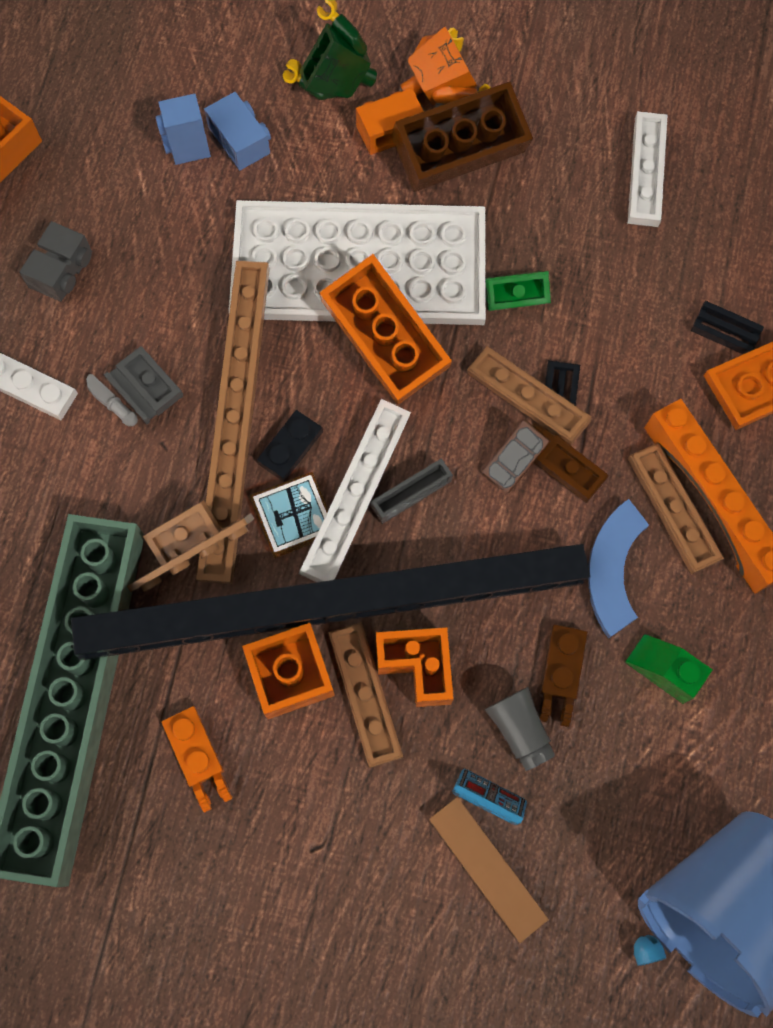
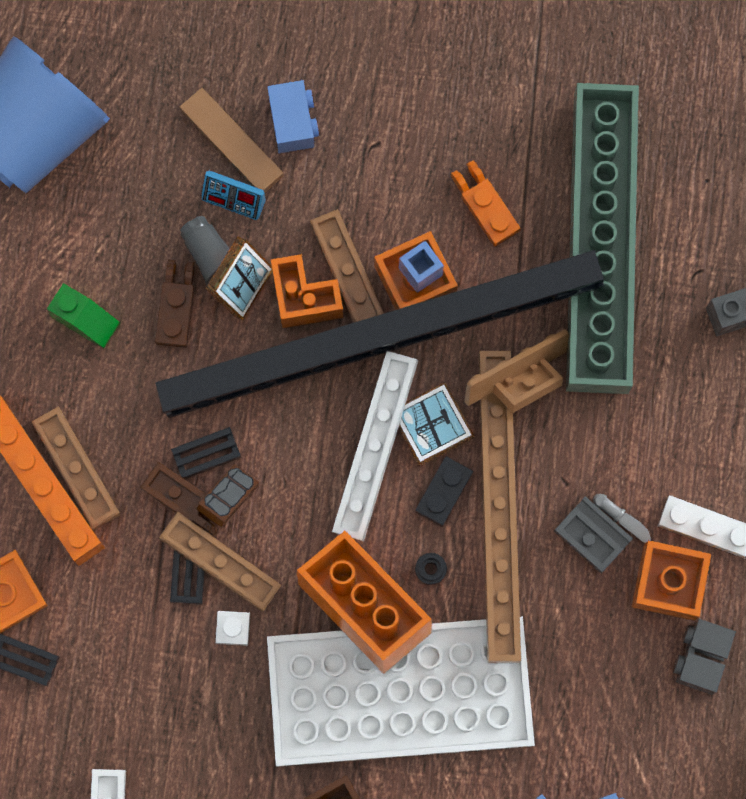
camera: 175 degrees right, 5 degrees up
dark grey piece [371,458,453,524] -> none
green slope [485,271,551,311] -> none
medium blue tile [588,499,649,639] -> none
dark azure hinge [634,935,667,966] -> none
none -> black tile [171,427,241,479]
none -> tile [206,236,272,320]
none -> white plate [215,611,250,646]
none -> medium blue brick [267,80,319,153]
none -> medium blue brick [399,241,444,293]
none -> black plate [415,553,447,585]
none -> orange brick [632,540,711,621]

